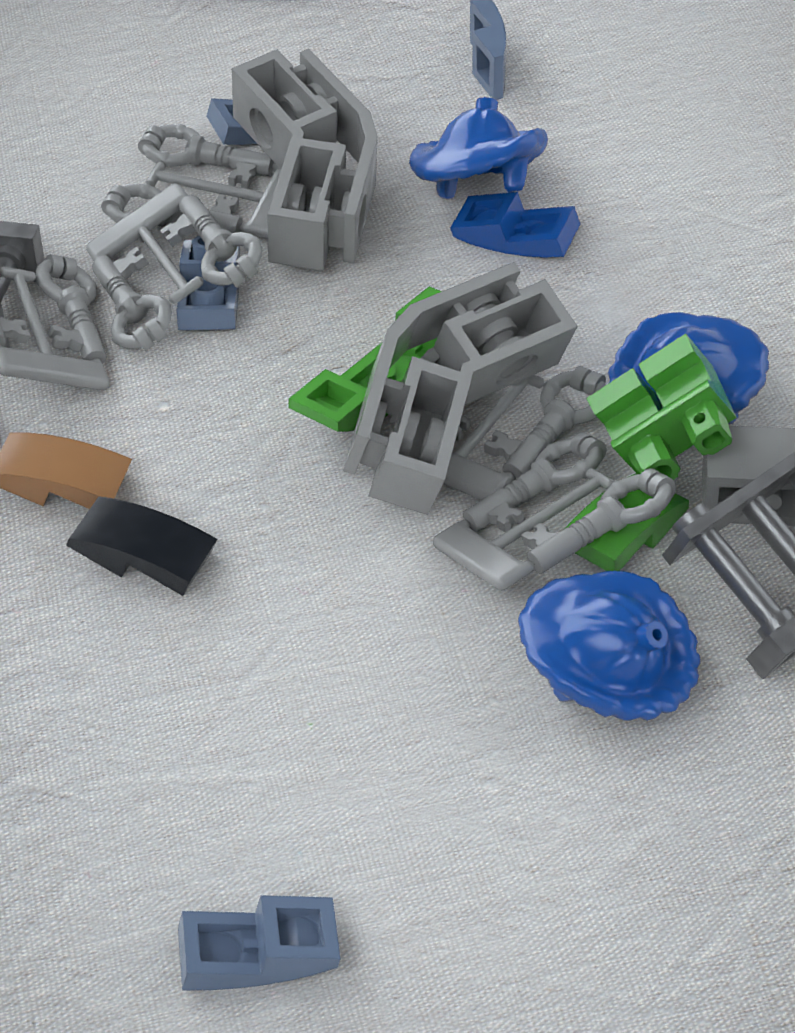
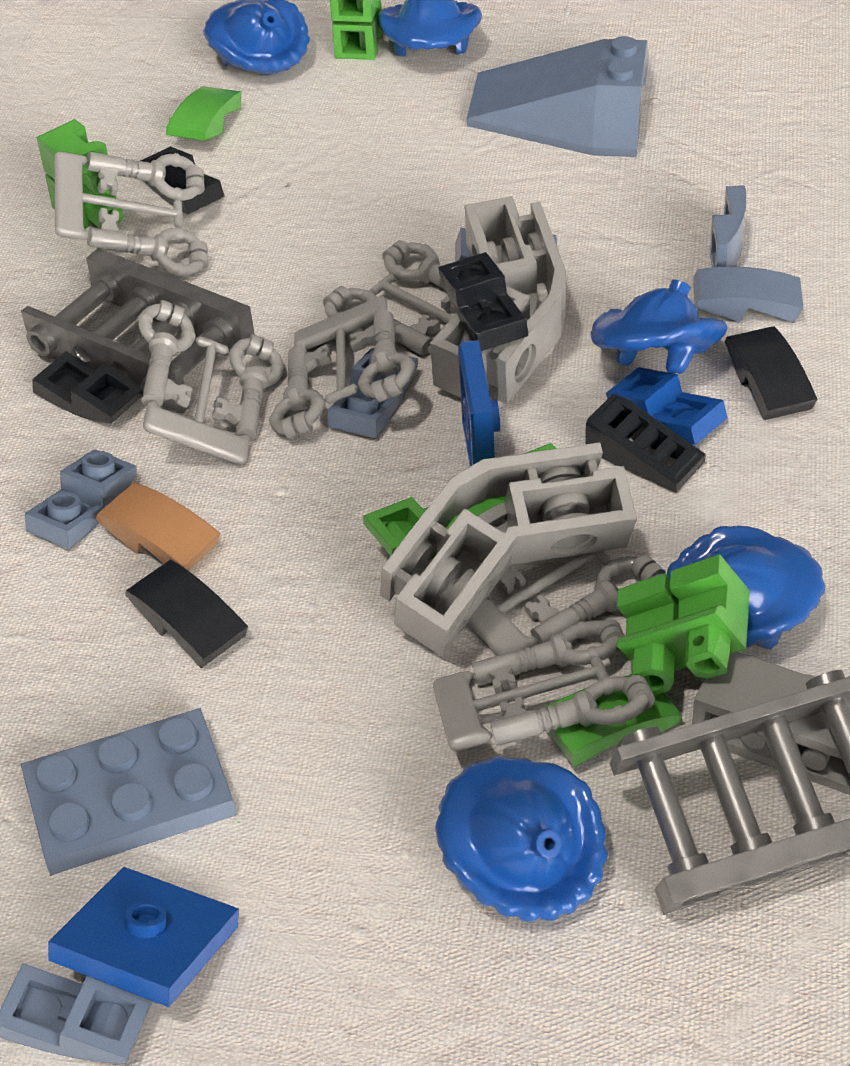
camera: 25 degrees right, 0 degrees up
none -> sand blue plate [21,708,237,876]
none -> blue plate [48,867,239,1007]
none -> black slope [438,252,529,351]
none -> blue plate [458,340,500,466]
none -> black slope [585,393,706,493]
none -> sand blue slope [693,266,803,323]
none -> black slope [724,326,818,421]

